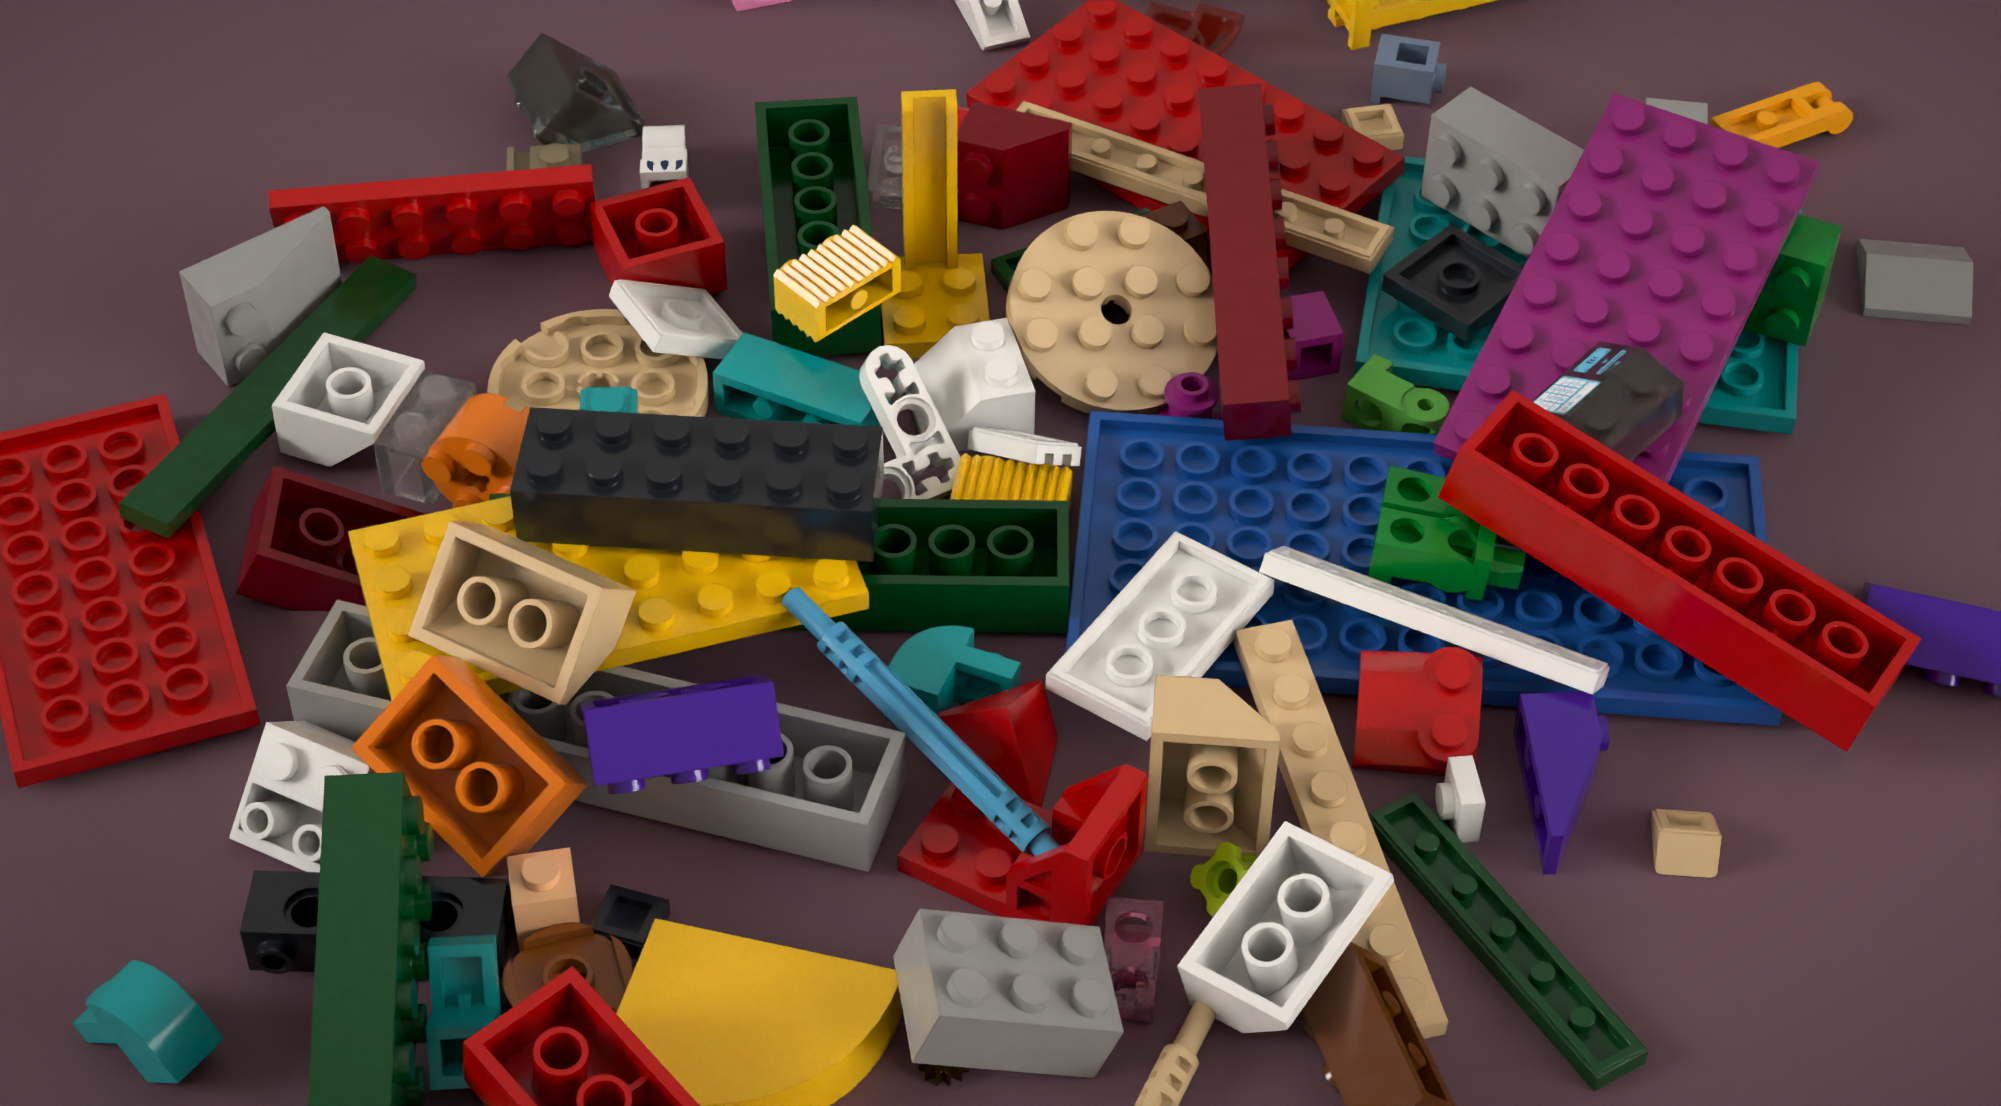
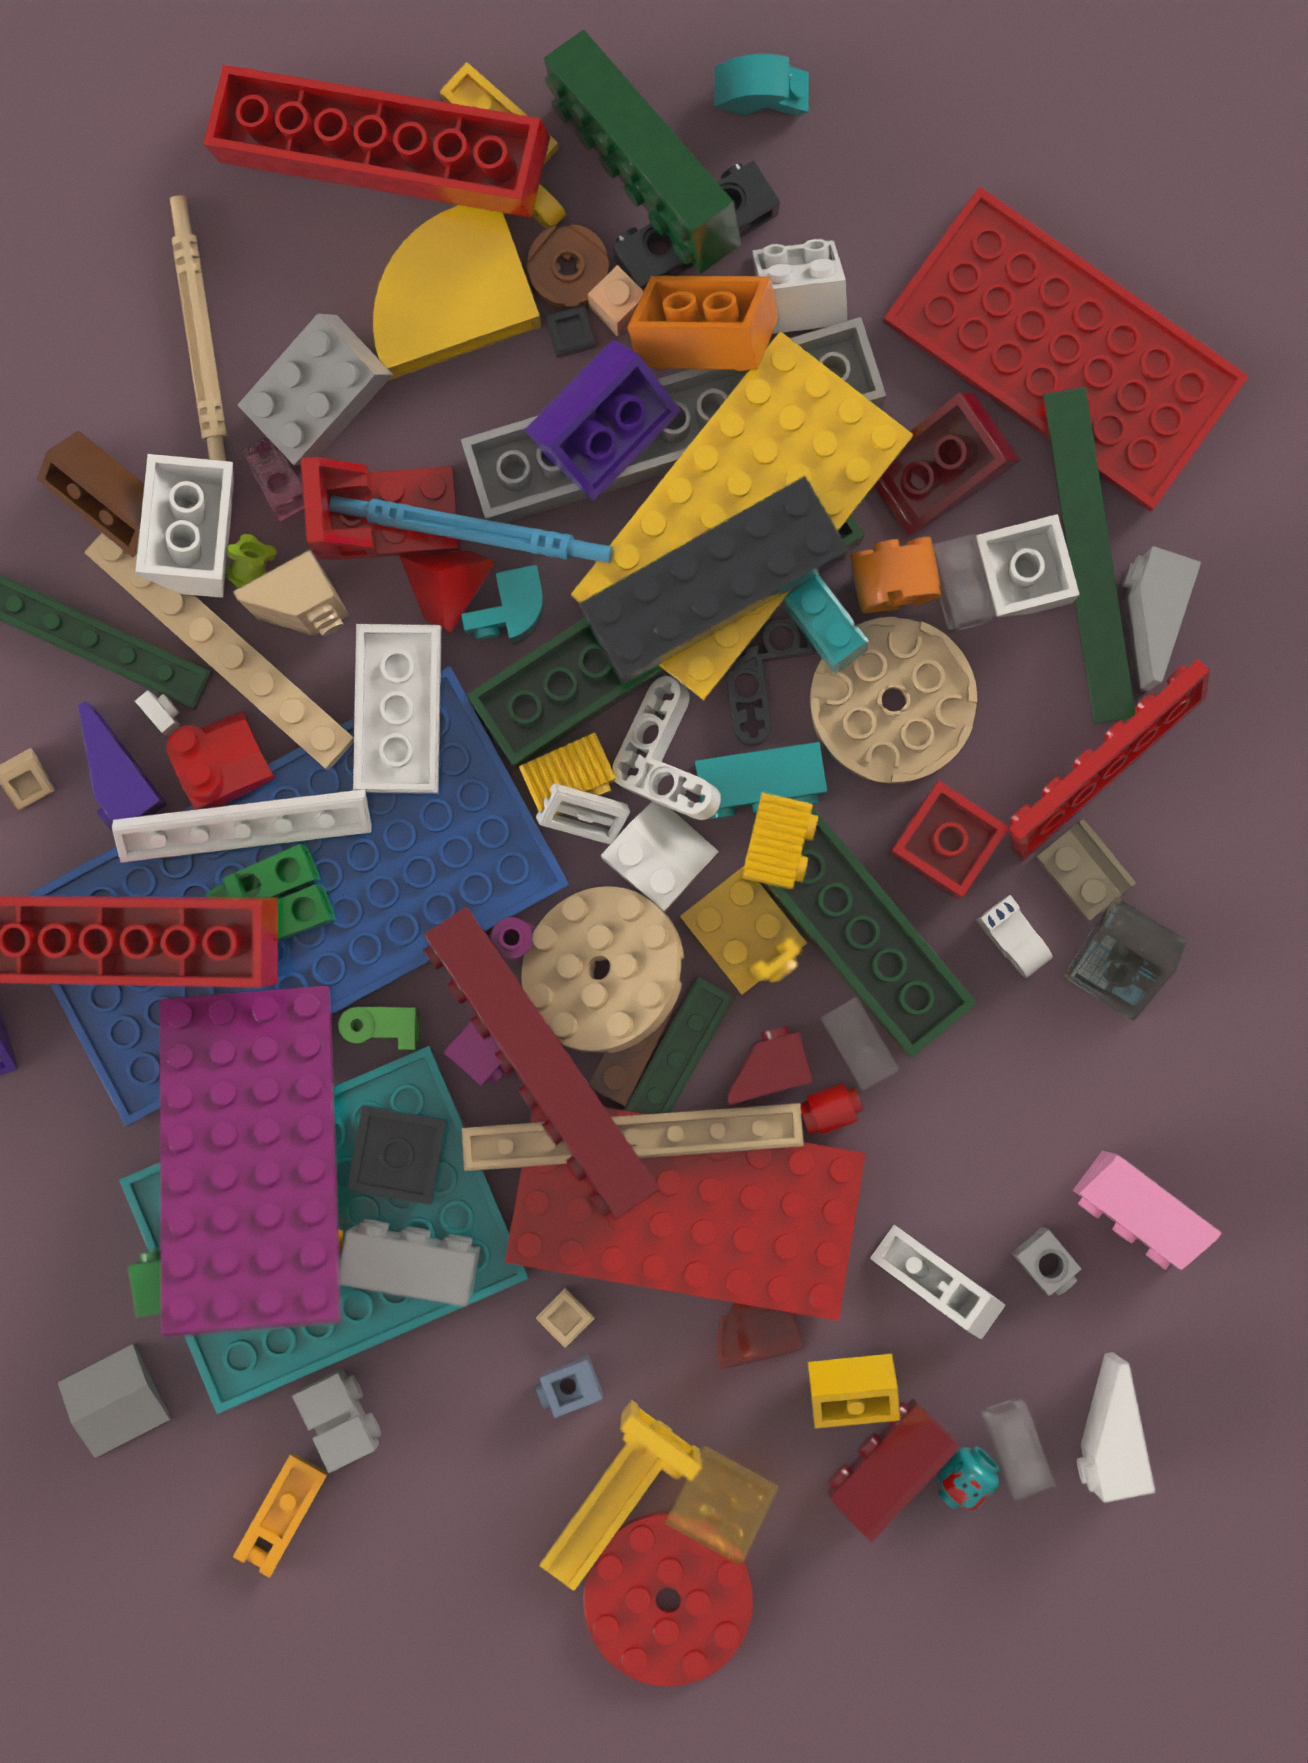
camera: 145 degrees right, 40 degrees up
tan slope [408,521,636,705] -> none
teal brick [426,935,503,1090] -> none
white tile [609,279,743,359] -> none
clear smoke slope [1532,341,1685,461] -> none

